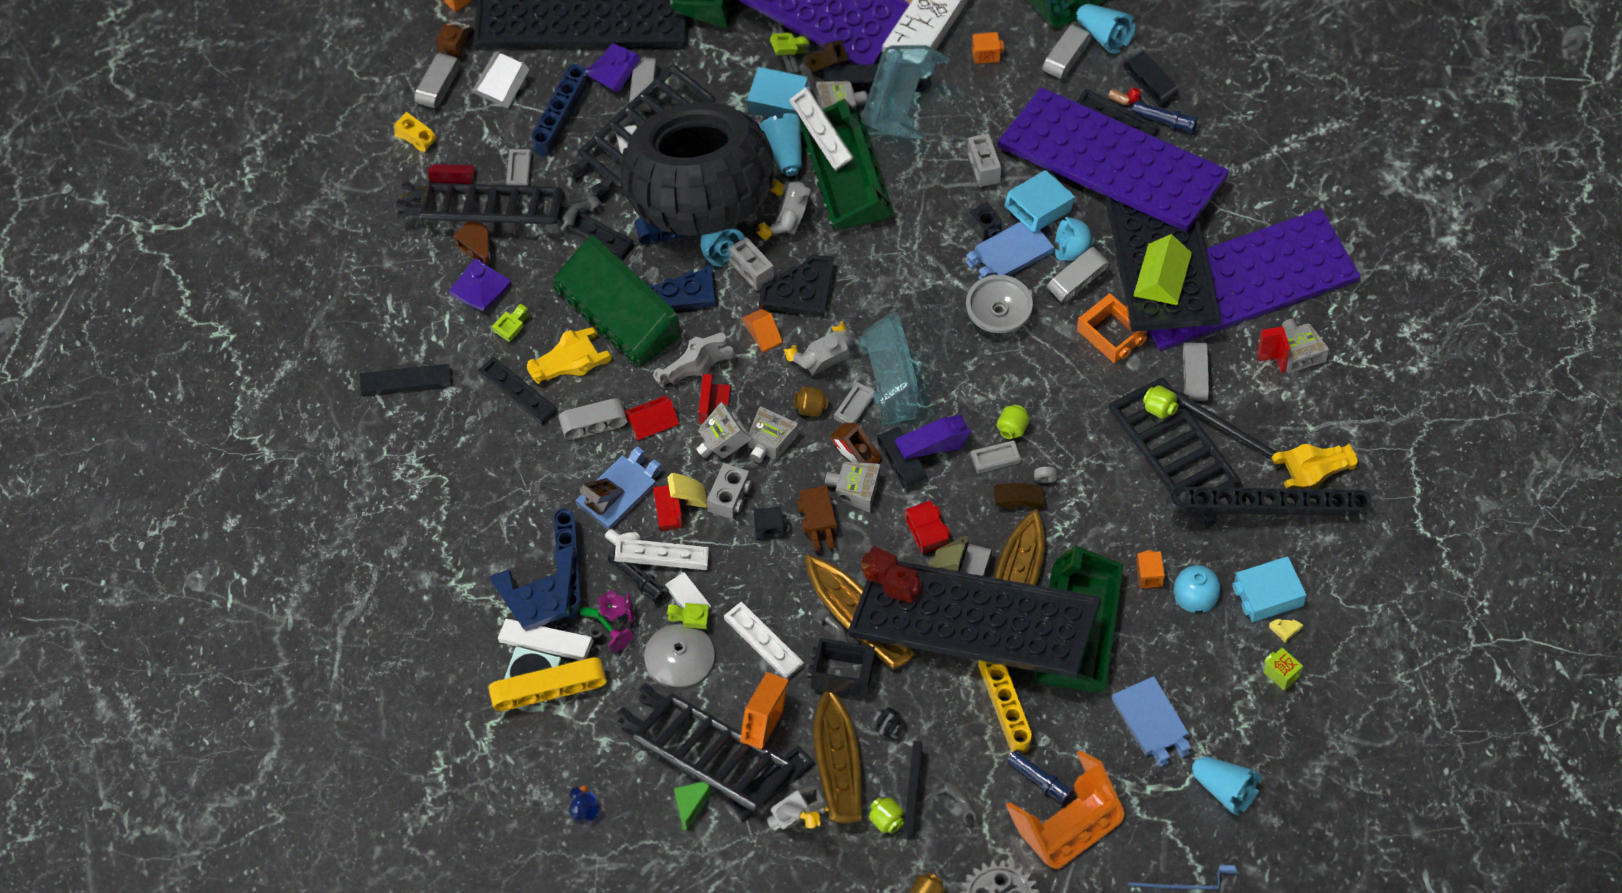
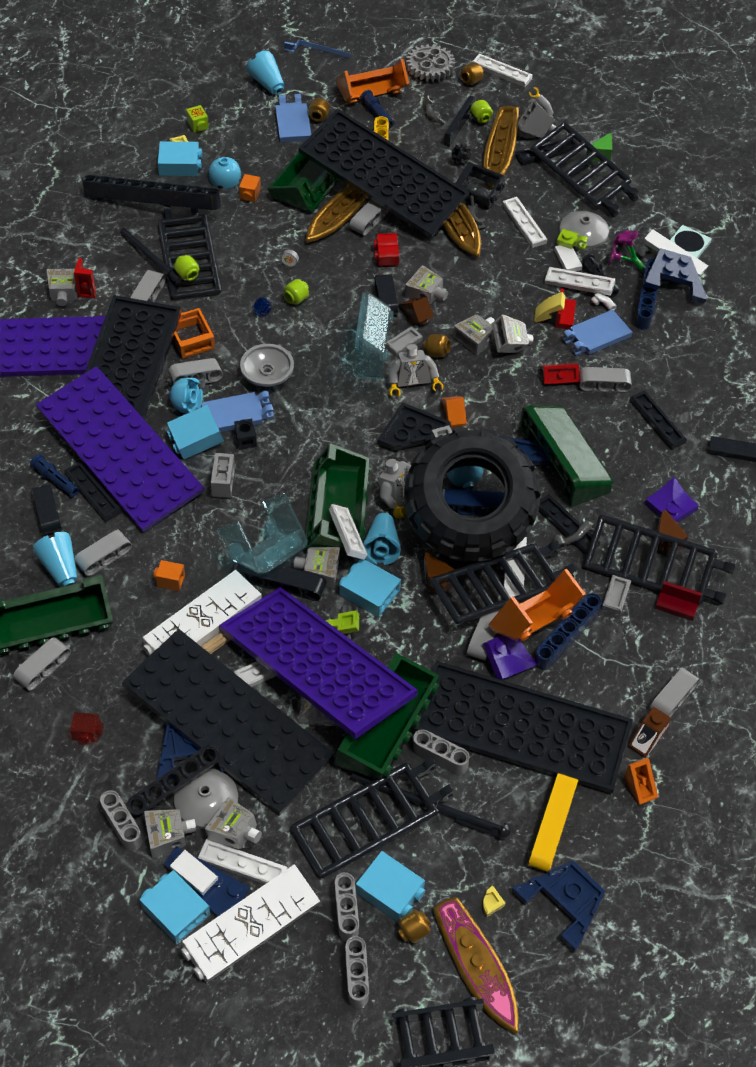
camera: 165 degrees left, 5 degrees down
yellow leg [394,112,437,152] -> none
slope [472,51,530,108] -> none
yellow beam [488,658,607,711] -> none
lime plate [492,304,529,342] -> none
yellow animal [527,327,612,384] -> none
clear blue animal [568,786,599,821] -> none
dark brown slope [579,478,624,515] -> none
light grey animal [653,333,735,389] -> none
red panel [698,374,731,424] -> none
light grey brick [707,463,752,520] -> none
orange window [740,672,789,750] -> none
black brick [754,507,788,540] -> none
reddish brown hinge [796,485,836,551] -> none
dark brown leg [806,40,849,71] -> none
clear red brick [861,546,900,587] -> none
clear red brick [883,564,922,603] -> none
dark purple slope [895,415,971,459] -> none
olive slope [928,536,969,572] -> none
light grey tile [971,440,1021,474] -> none
dark brown slope [994,483,1044,510] -> none
arm [1108,88,1141,105] -> none
lime slope [1134,234,1192,305] -> none
yellow animal [1272,444,1358,489] -> none
none -> clear blue tile [254,297,271,316]
none -> pearl gold head [308,98,330,122]
none -> orange windscreen [488,569,586,642]

